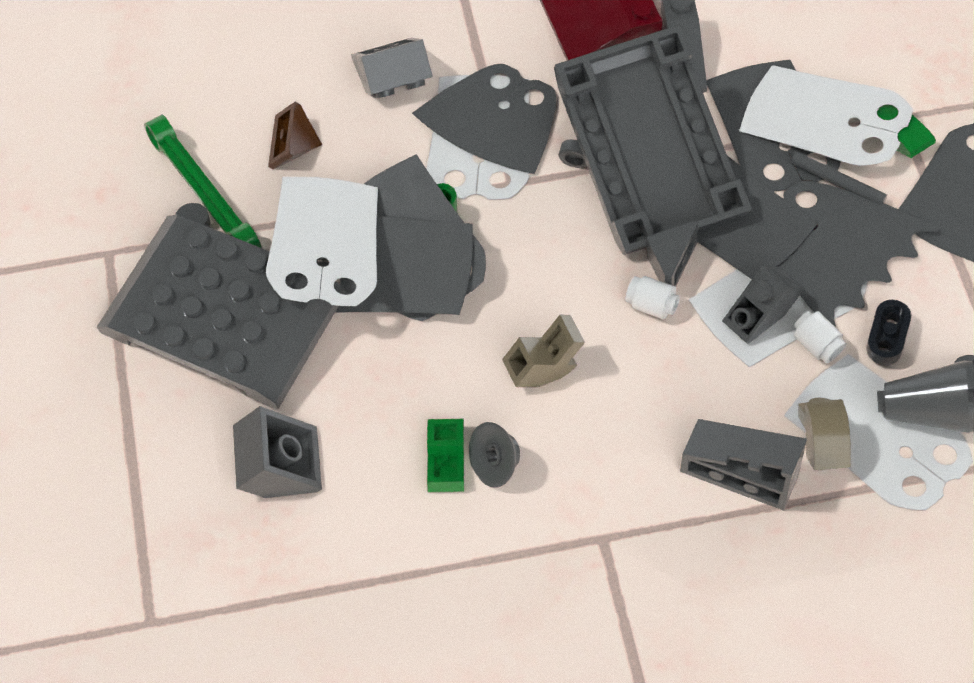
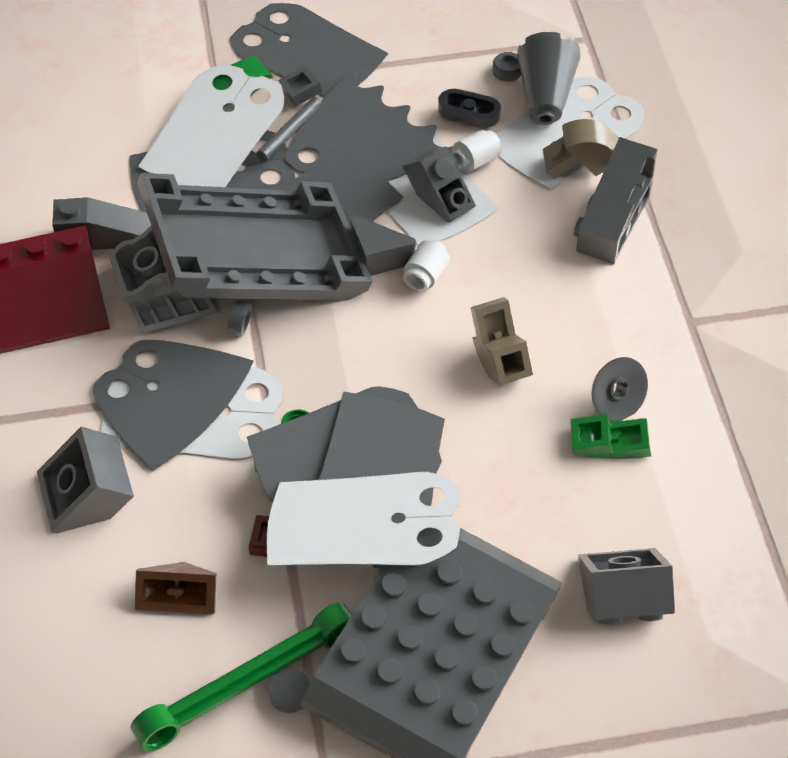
camera: 90 degrees left, 5 degrees down
none -> dark grey plate [278,66,323,107]

